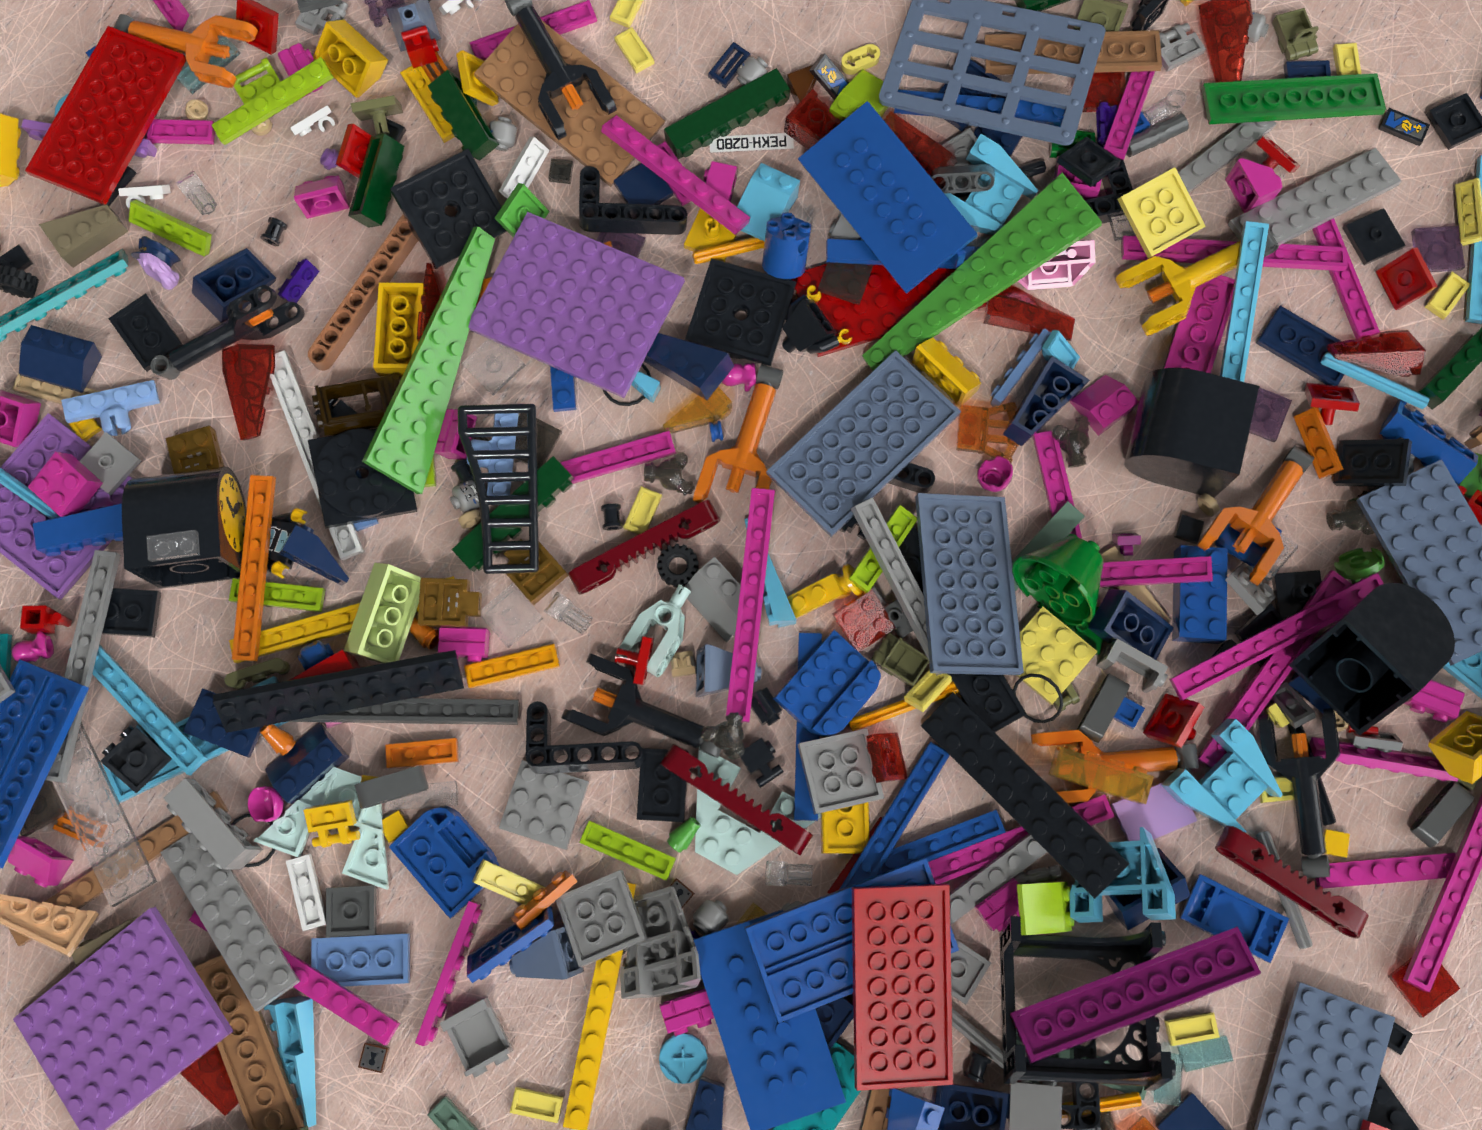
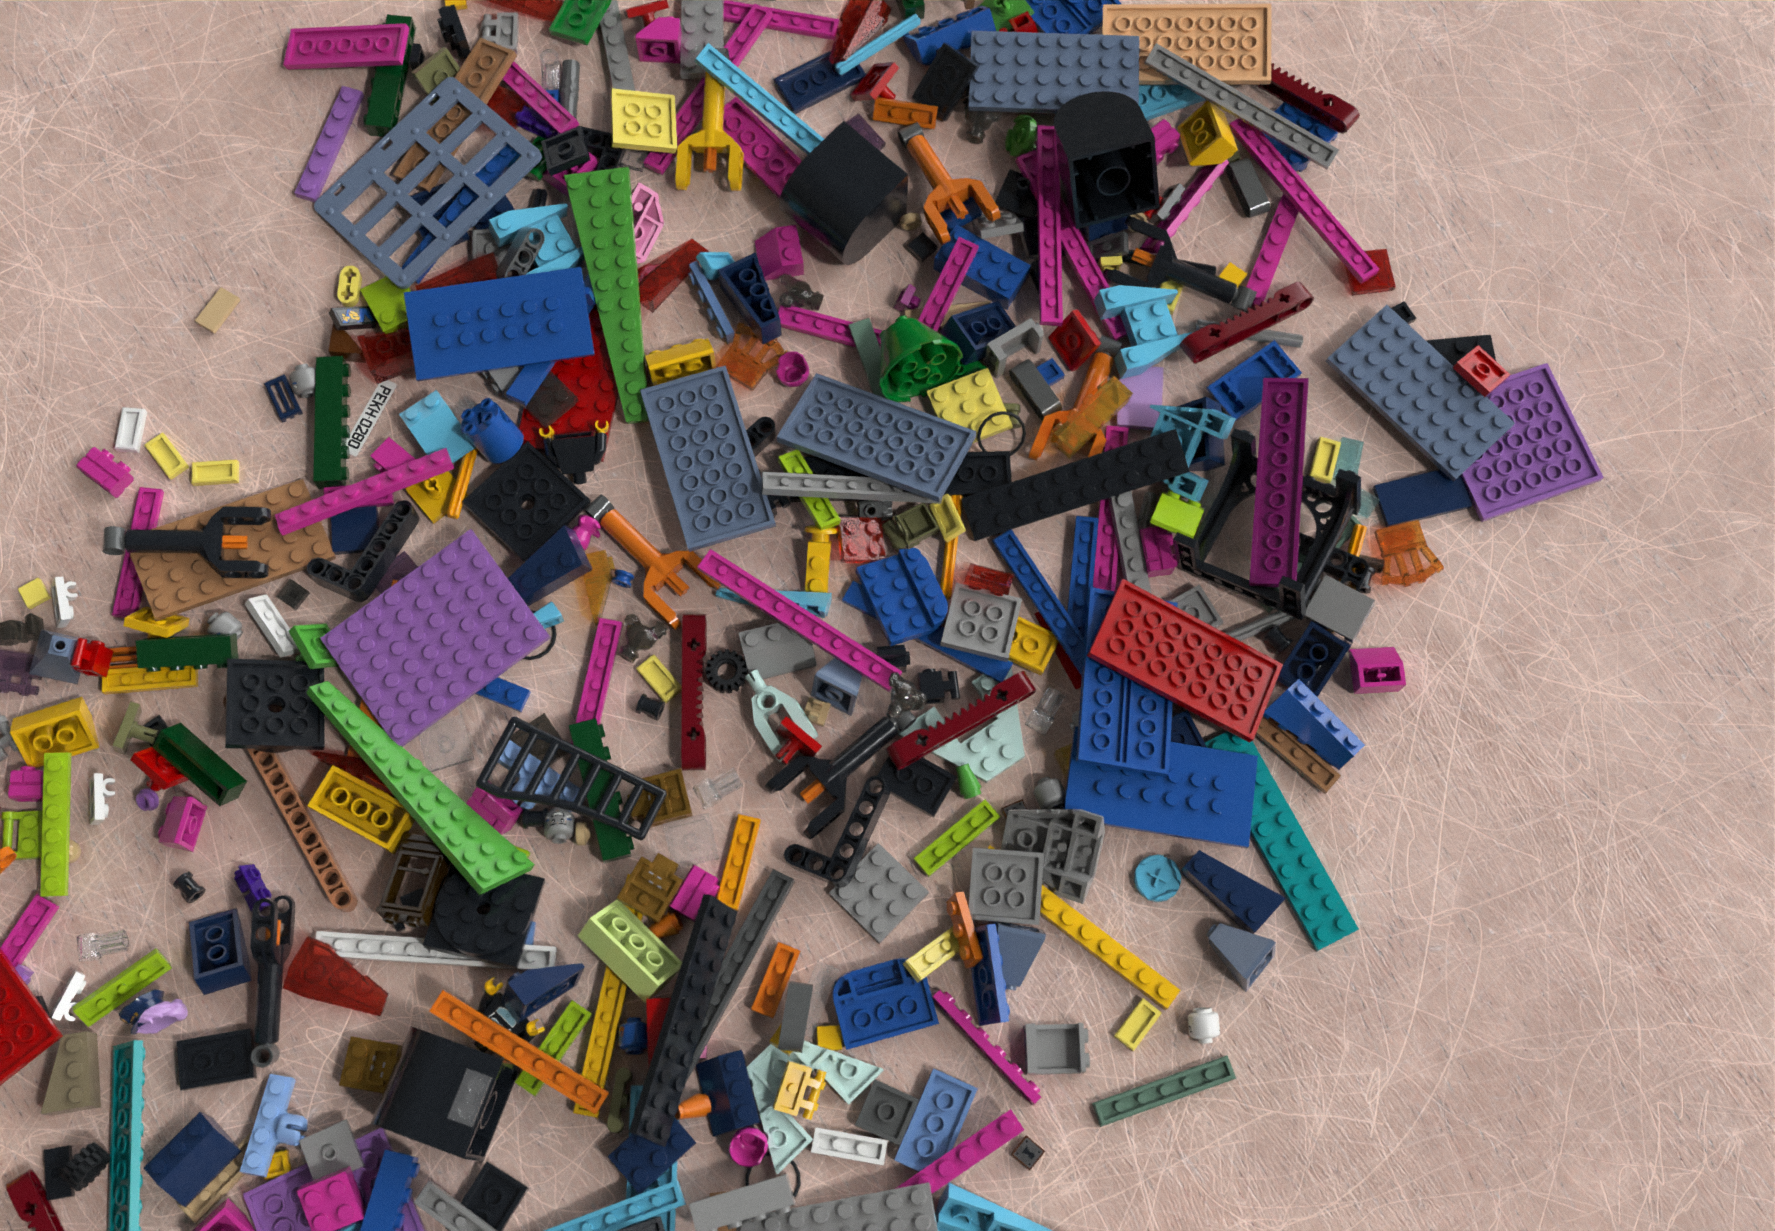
camera: 70 degrees left, 5 degrees down
tan tile [185,99,208,120] -> none
dark pink brick [659,988,714,1036] -> none

